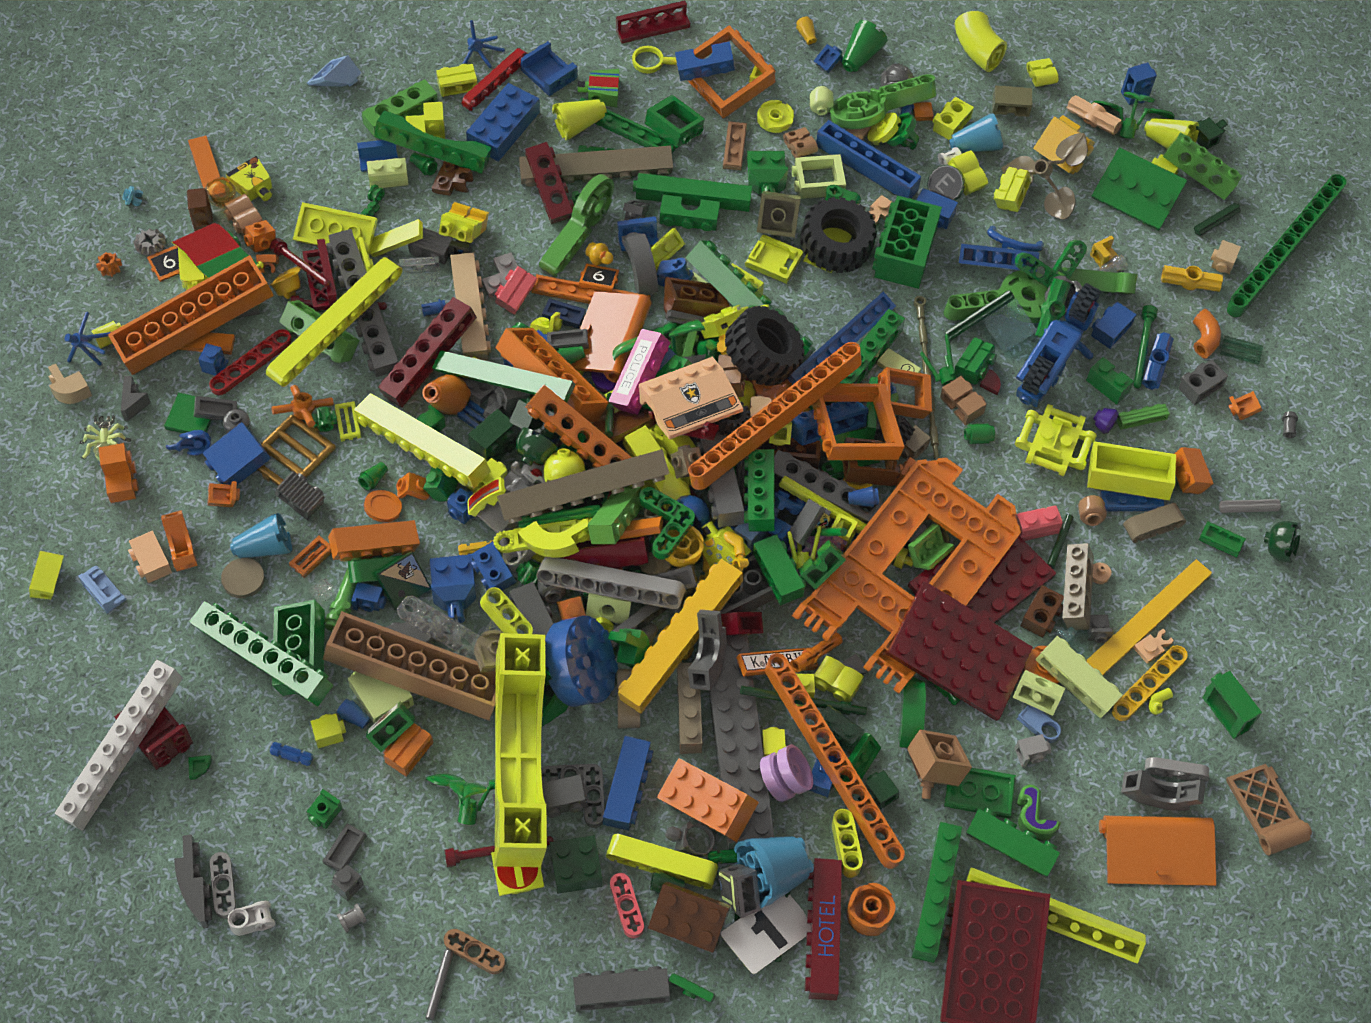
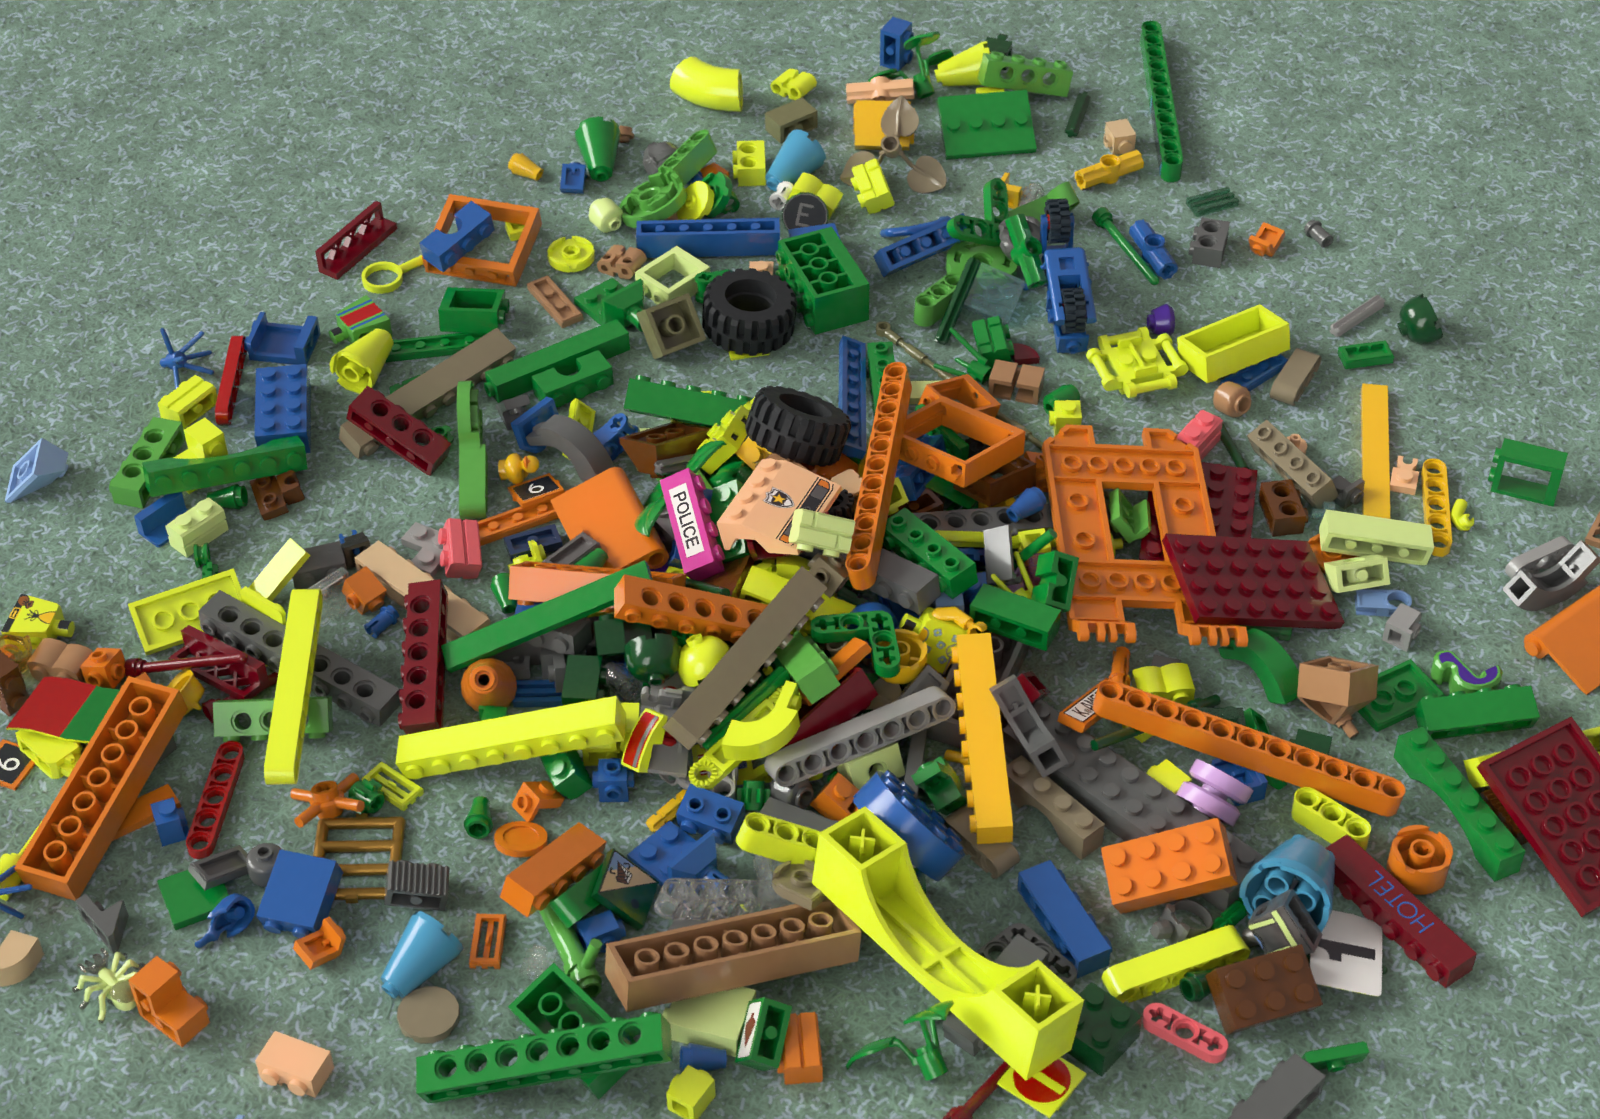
camera: 35 degrees left, 15 degrees down
orange arch [161,510,198,572] -> none
neon yellow hips [439,202,489,243] -> none
neon yellow container [745,235,804,284] -> none
green brick [1086,357,1134,405] -> none
blue brick [1091,302,1137,349] -> none
bright green piece [1116,404,1170,430] -> none
orange brick [1174,447,1214,494] -> none
orange cylinder [1192,308,1221,359] -> none
none -> orange brick [342,566,387,615]
none -> medium nougat plate [619,126,634,143]
none -> yellowish green brick [788,508,855,558]
none -> neon yellow brick [1049,400,1082,437]

